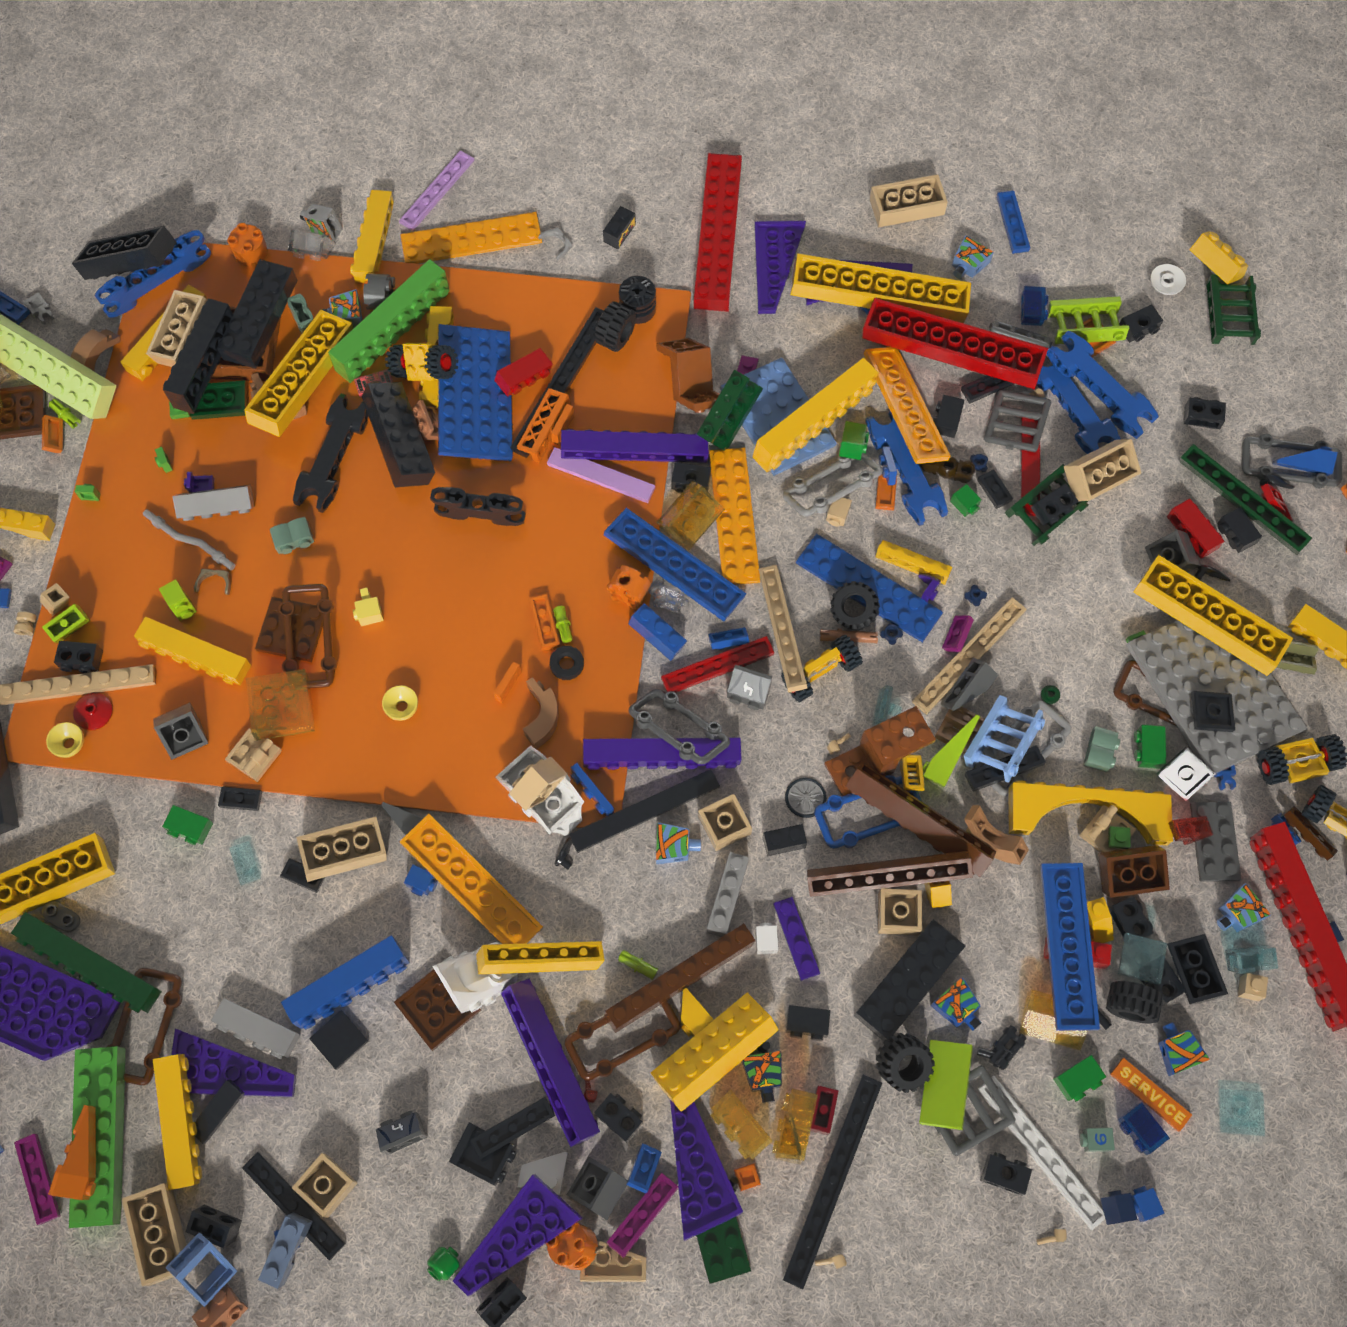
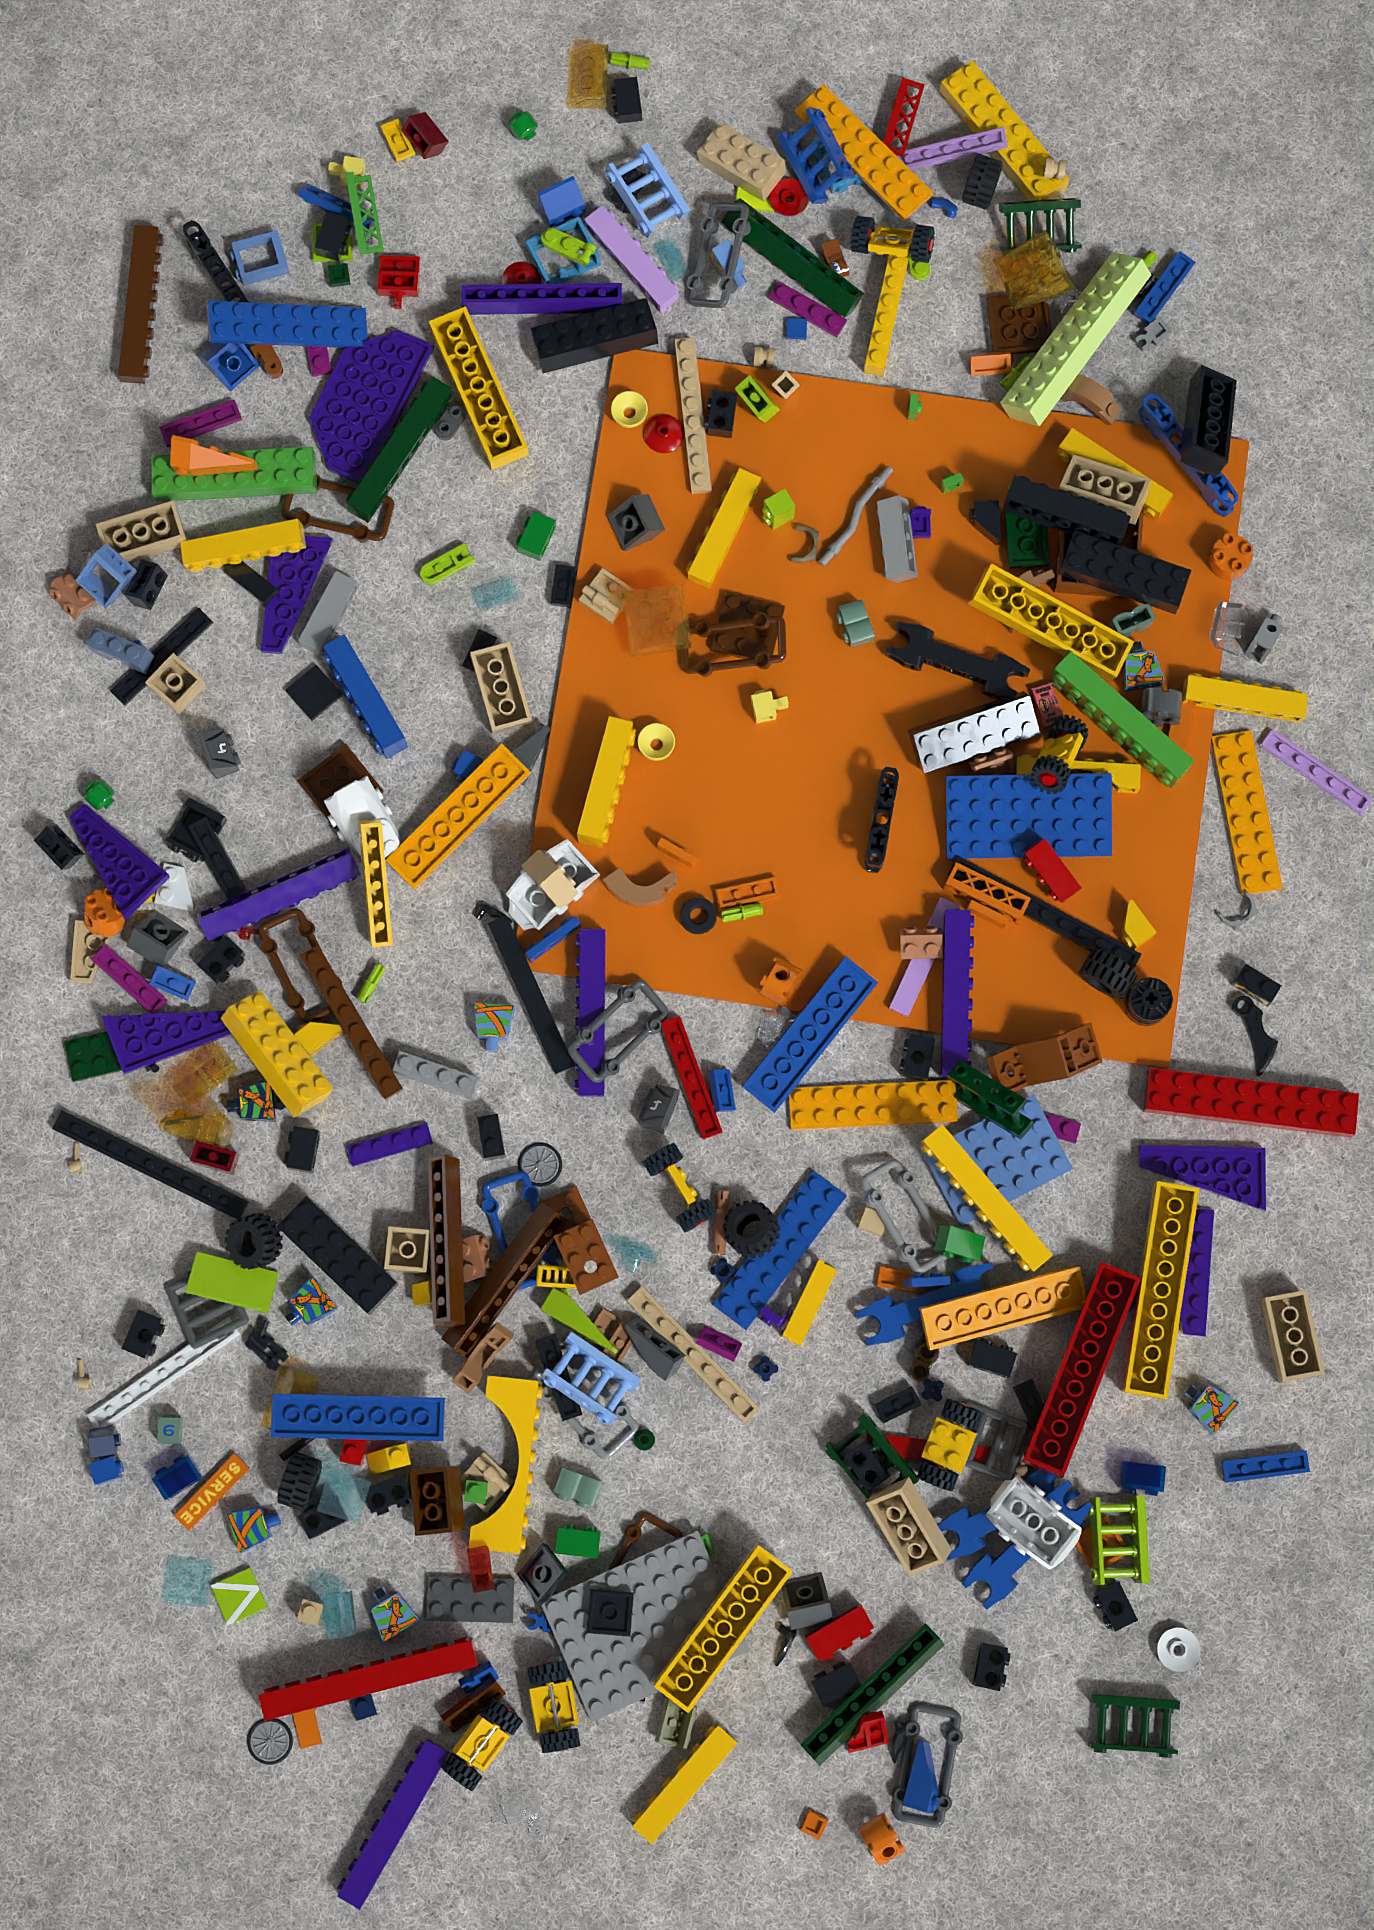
camera: 90 degrees right, 10 degrees up
blue brick [628,603,687,661] -> none
clear yellow slope [656,481,725,551] -> none
tan brick [698,794,752,851] -> none
orange tile [734,1163,761,1192] -> none
white brick [755,923,778,954] -> none
tan plate [759,565,807,693] -> none
tan hand [827,733,851,755] -> none
green brick [950,484,982,517] -> none
dark grey bar [989,321,1053,349] -> none
green brick [1053,1055,1106,1102] -> none
black slope [1167,934,1228,1005] -> none
yellow slope [1190,231,1248,284] -> none
none -> lime tile [211,1567,268,1626]
none -> lime plate [420,543,476,585]
none -> nougat bracket [462,1234,495,1283]
none -> yellow brick [577,716,636,848]
none -> nougat bracket [899,925,942,959]
none -> plate [917,1398,983,1491]
none -> black slope [969,500,1001,545]
none -> white slope [986,1475,1082,1570]
none -> yellow slope [1122,900,1157,950]
none -> black piece [1232,995,1278,1077]

